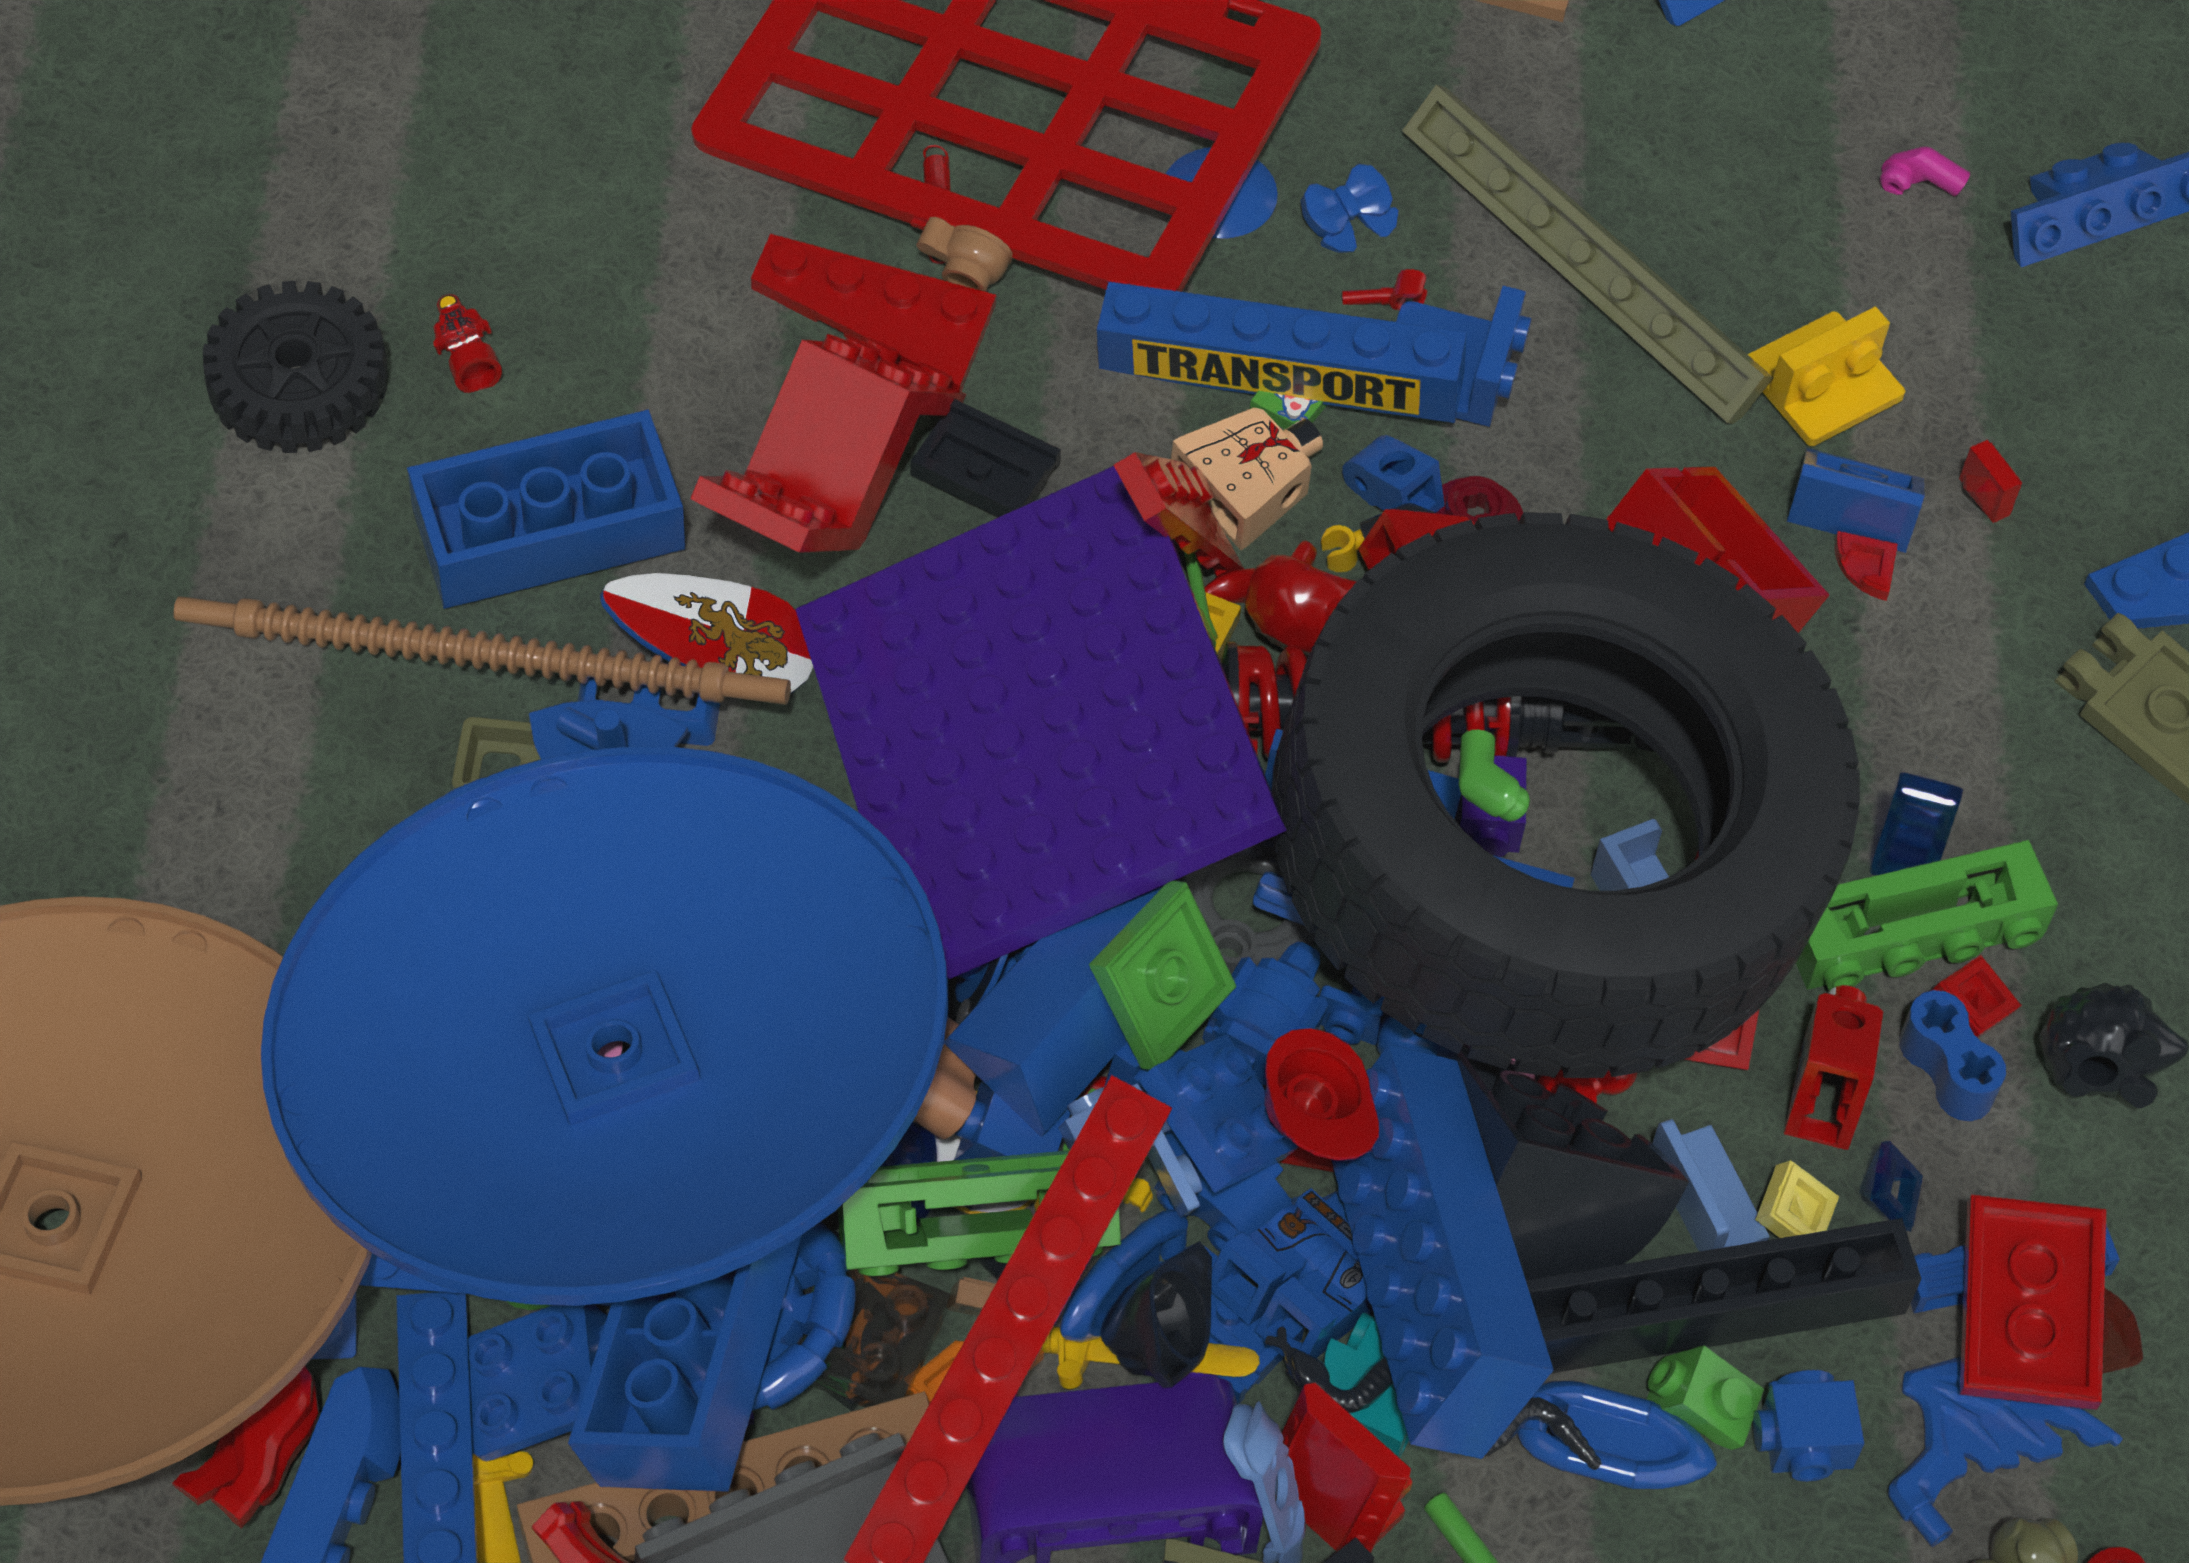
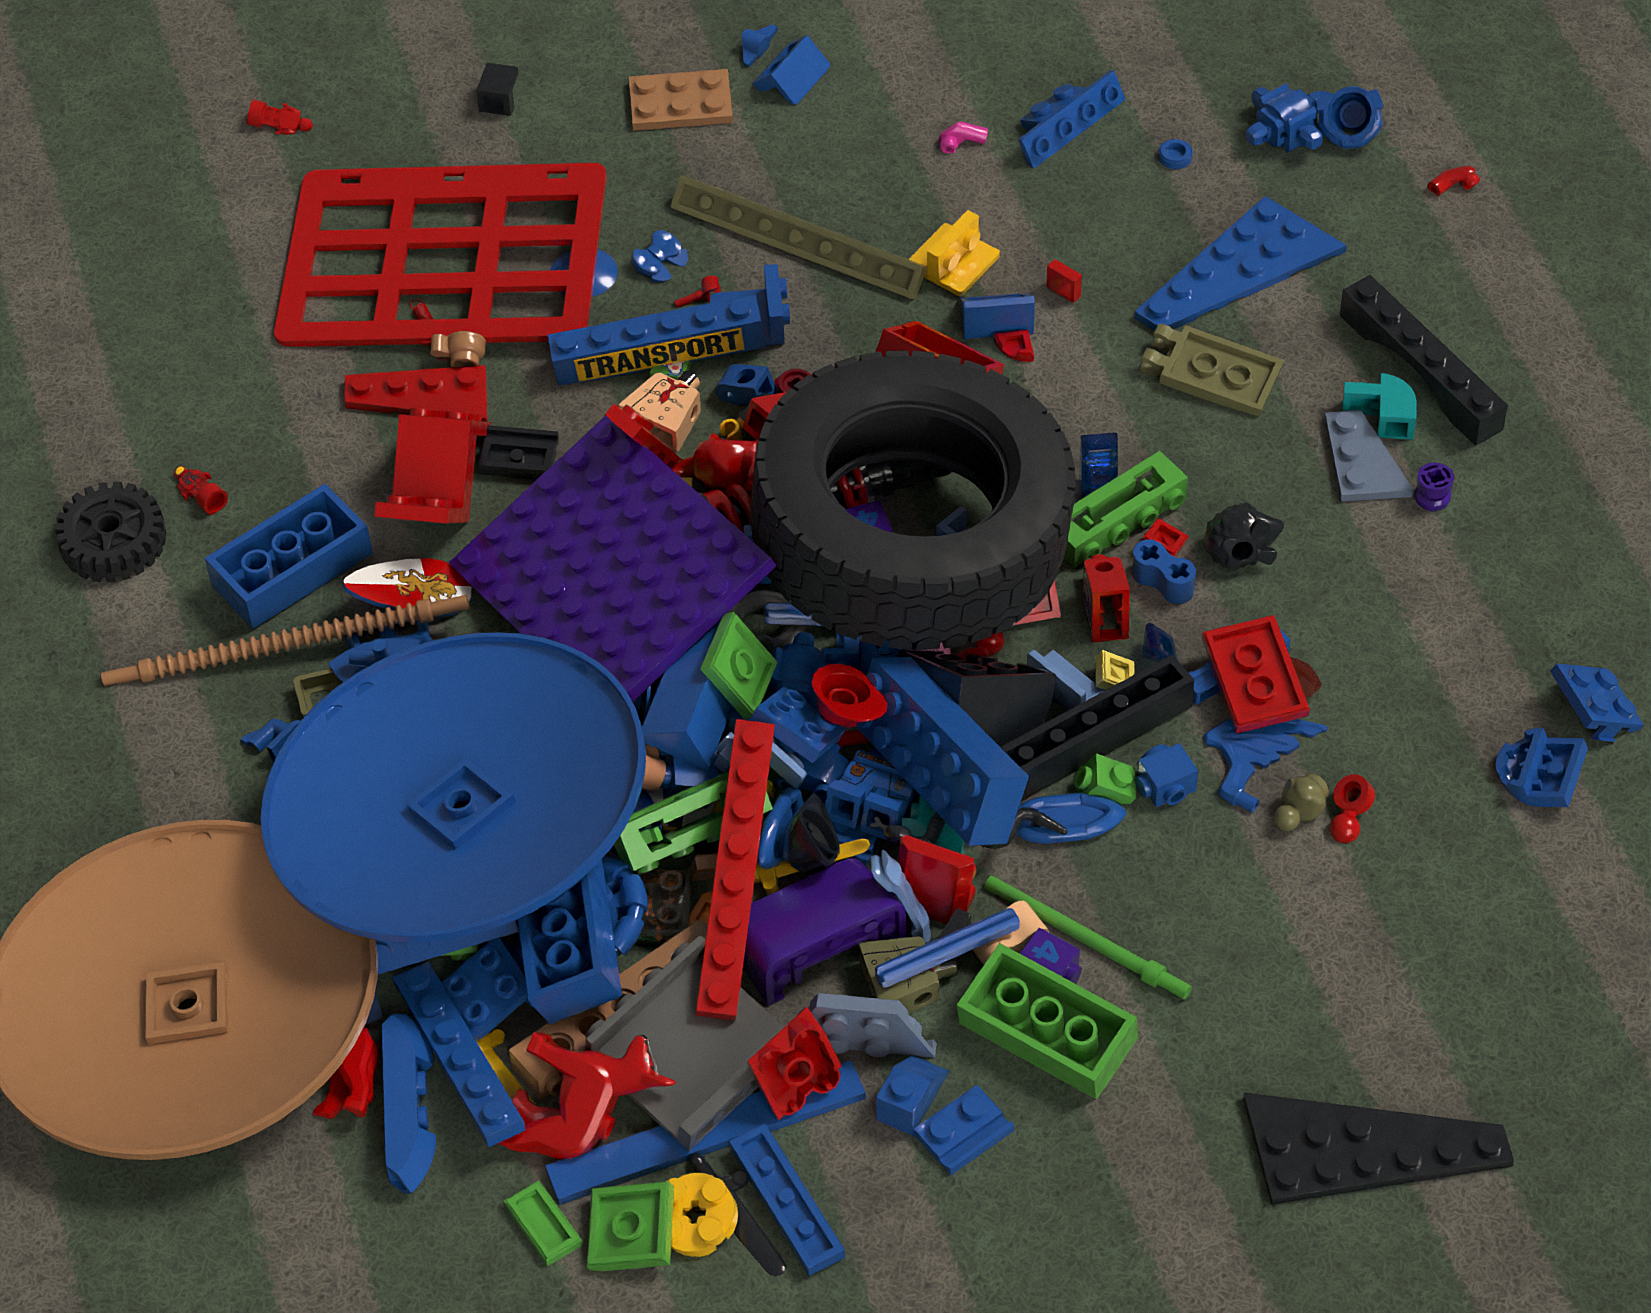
camera: 15 degrees left, 5 degrees down
bright green arm [1459,729,1530,822] -> none
none -> blue piece [241,719,300,763]

